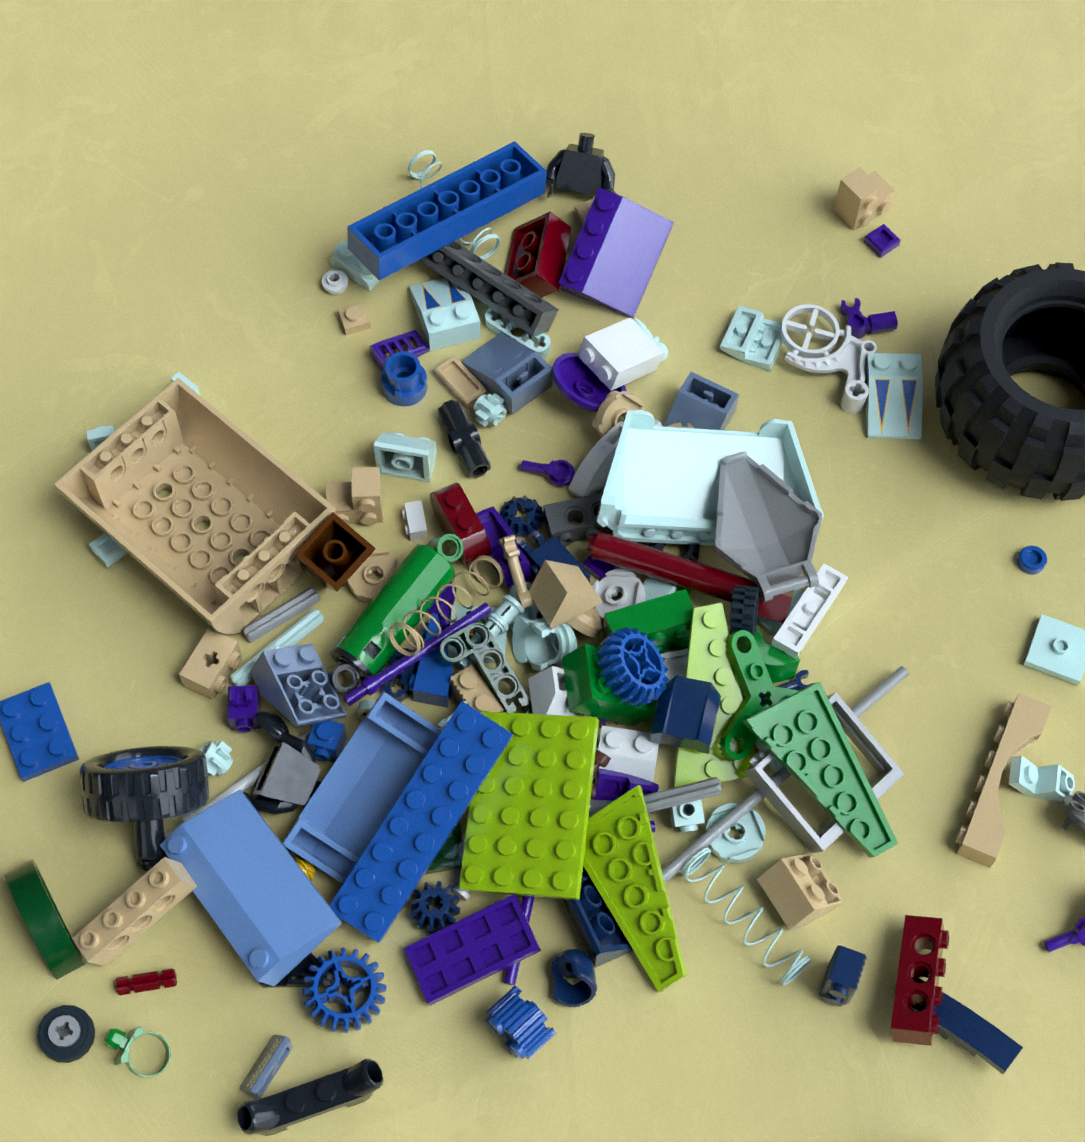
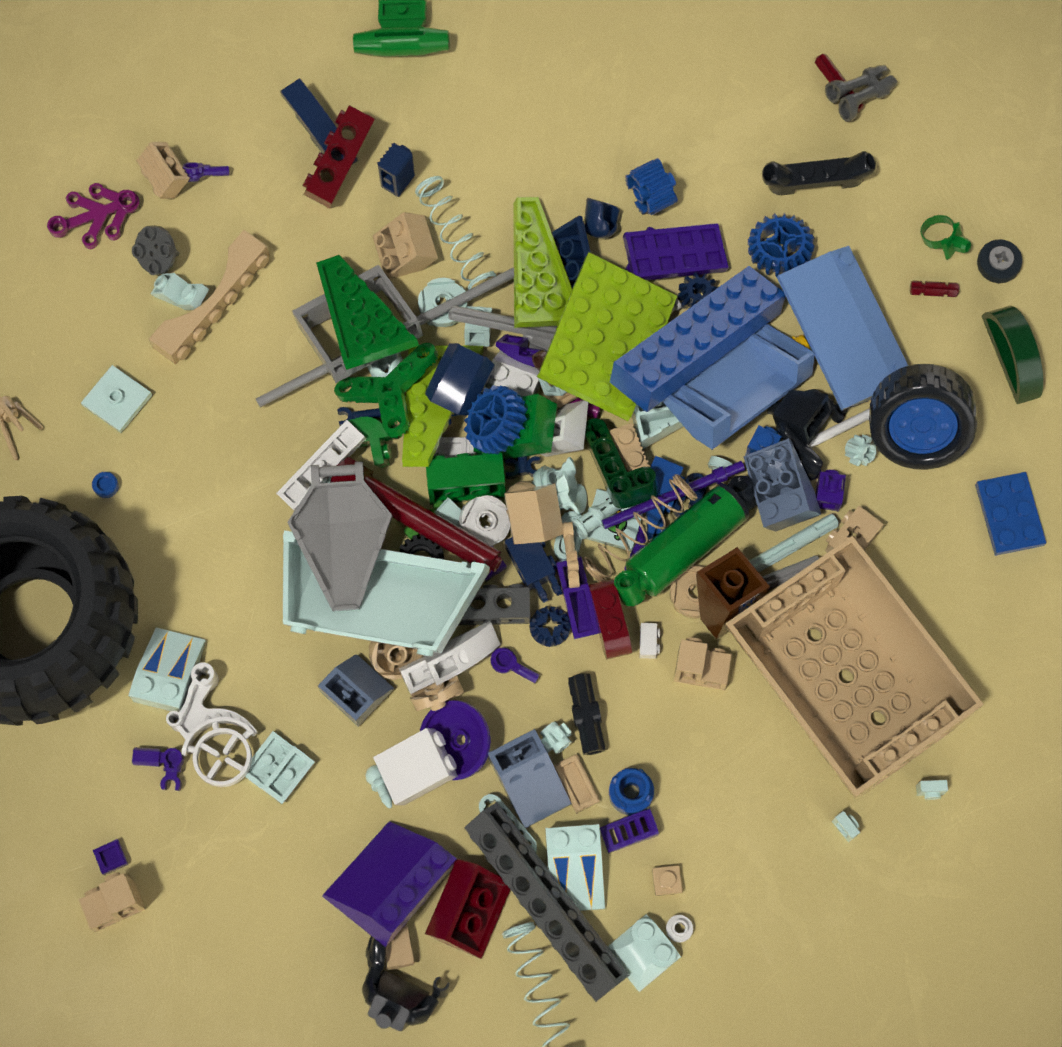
camera: 165 degrees left, 10 degrees up
tan brick [72,857,197,966] -> none
sand blue slope [240,1035,293,1100] -> none
blue brick [347,141,547,281] -> none
light aqua slope [374,432,437,483] -> none
black bush [730,585,759,637] -> none

